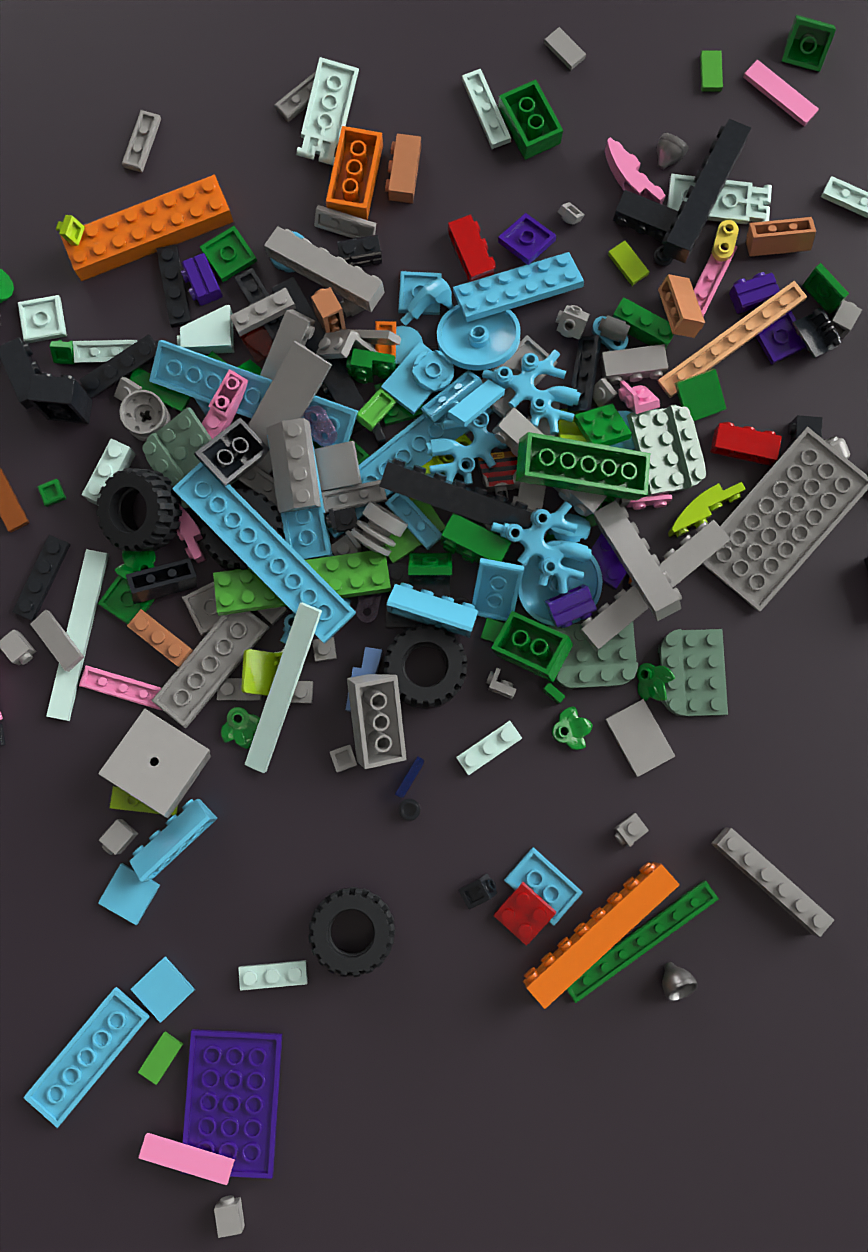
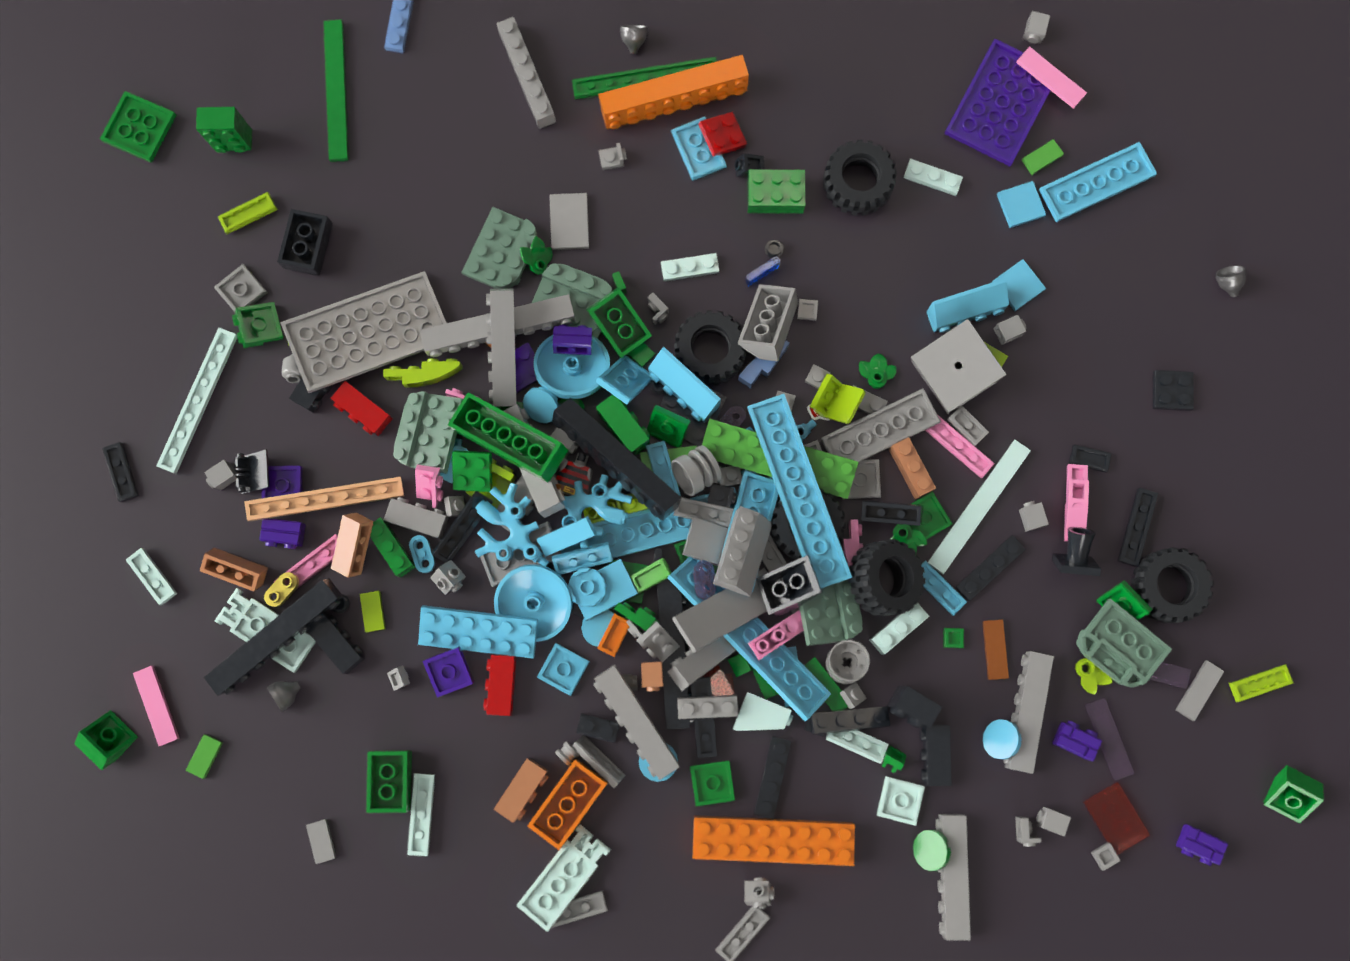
camera: 150 degrees left, 0 degrees up
light grey tile [30,610,84,672] -> none
lime tile [55,215,85,246] -> none
dark purple brick [181,253,223,306] -> none
light aqua tile [244,602,322,773] -> none
light grey tile [339,329,401,345] -> none
medium azure animal [401,278,454,326] -> none
medium azure plant [491,501,592,593] -> none
green plate [552,707,593,750] -> none
dark grey brick [598,315,630,342] -> none
bright pink slope [605,137,666,204] -> none
green tile [675,369,726,421] -> none
green tile [803,263,849,315] -> none
none -> light grey wheel [555,741,579,766]
none -> light grey brick [745,878,775,909]
none -> green brick [748,170,805,213]
none -> medium azure tile [921,560,967,616]
none -> light grey plate [947,406,989,446]

